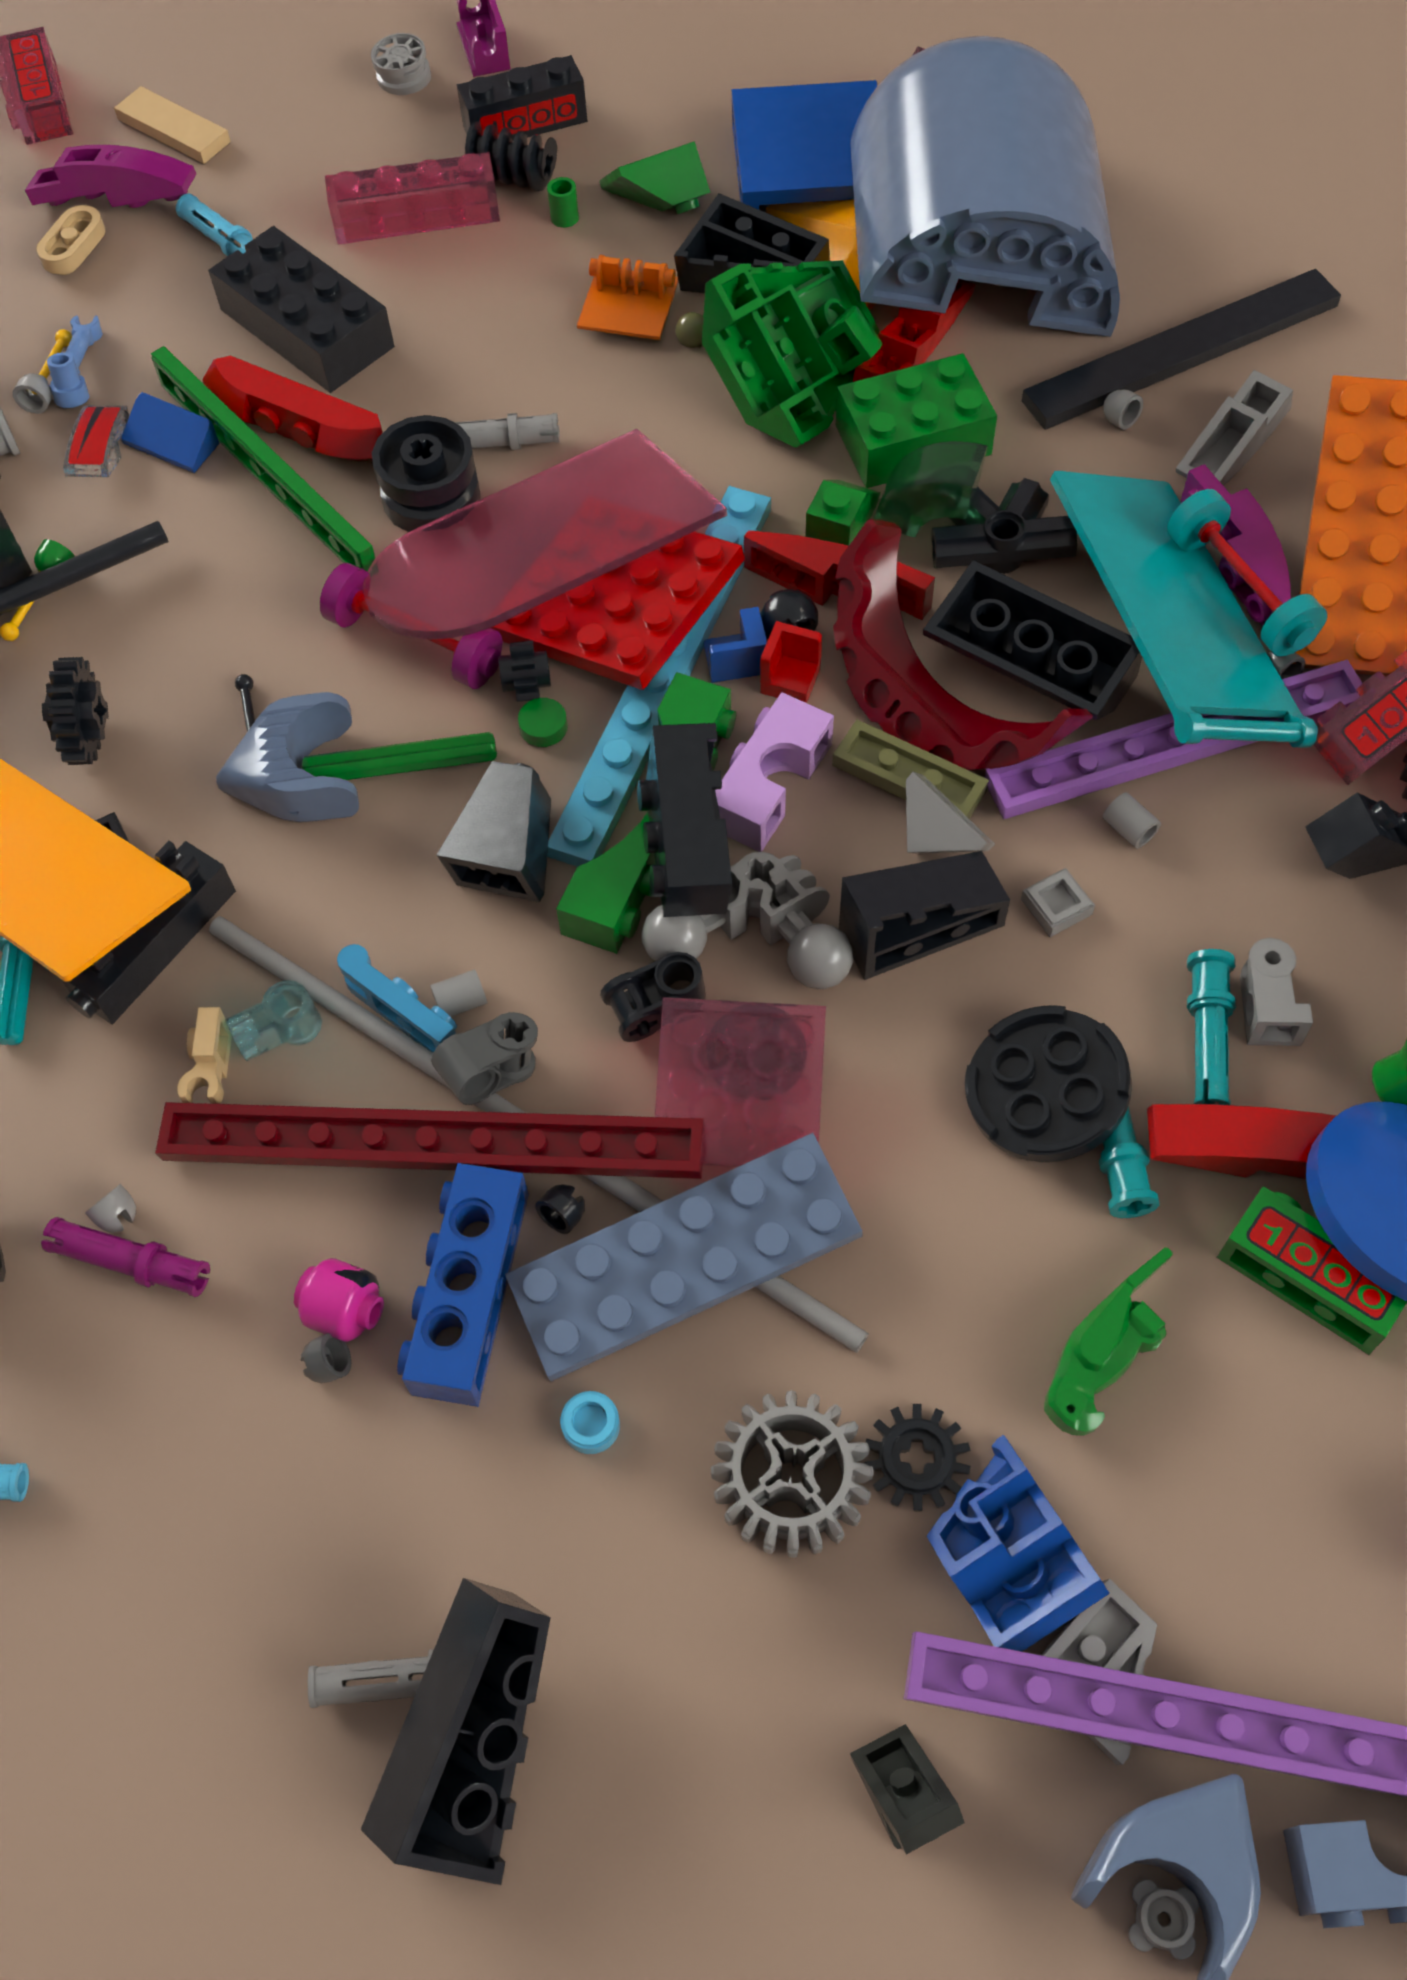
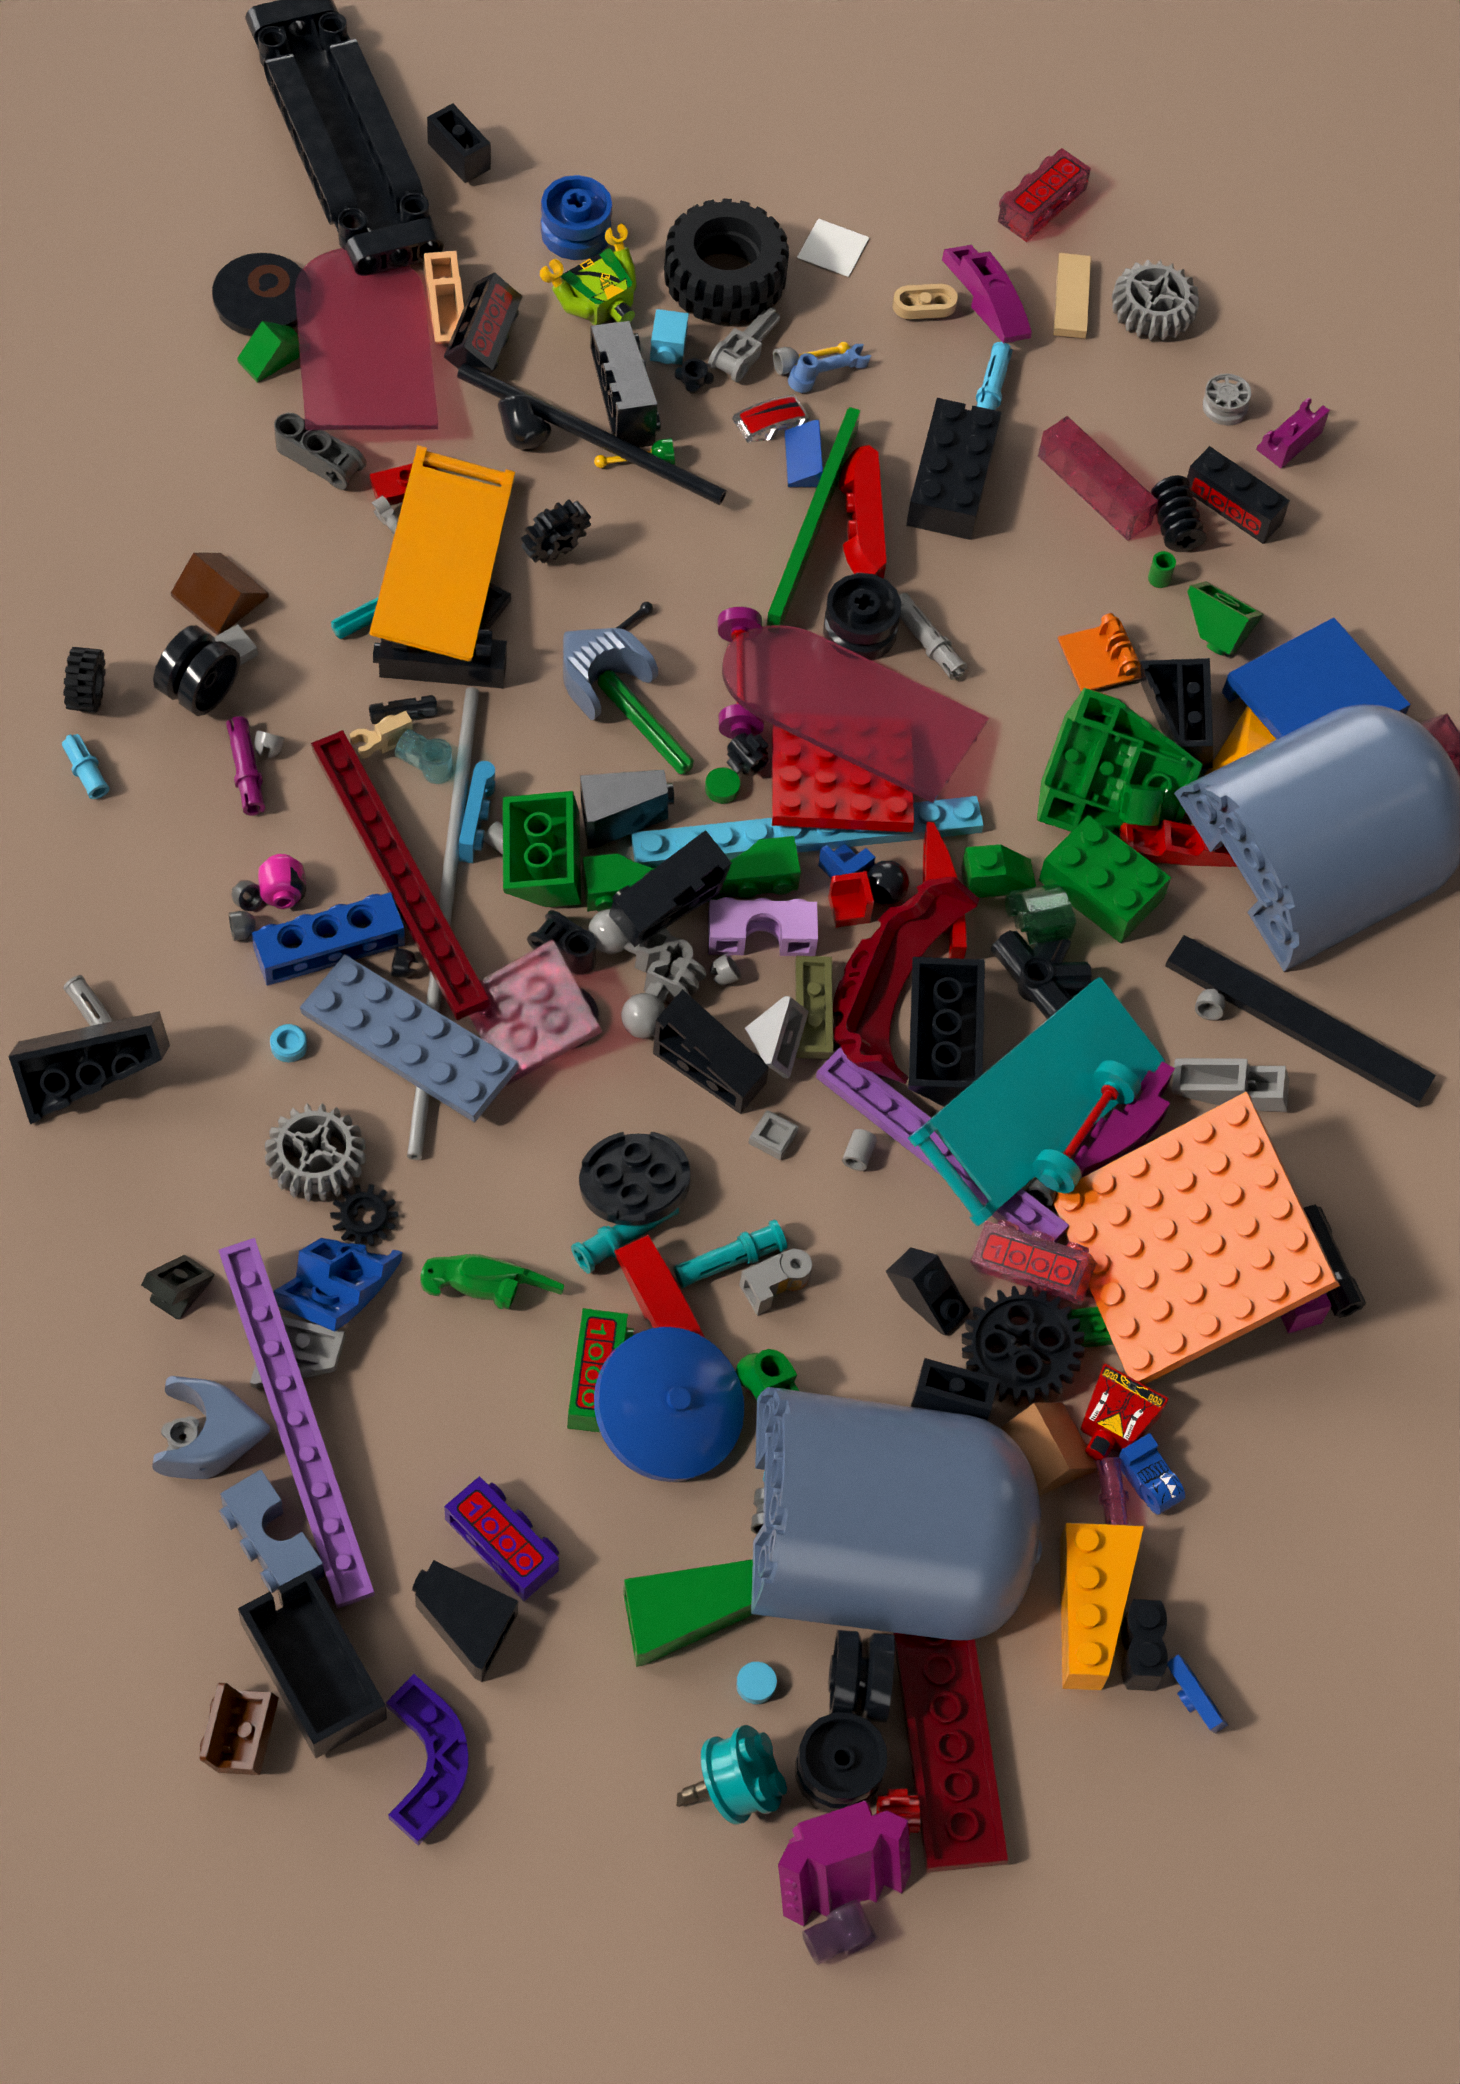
camera: 50 degrees right, 0 degrees up
dark grey piece [431,1012,538,1105] -> none
none -> dark grey hinge [229,911,256,941]
none -> black axle [369,695,438,724]
none -> green slope [503,791,581,907]
none -> light grey hinge [710,953,741,985]
none -> light grey gear [1112,259,1199,341]

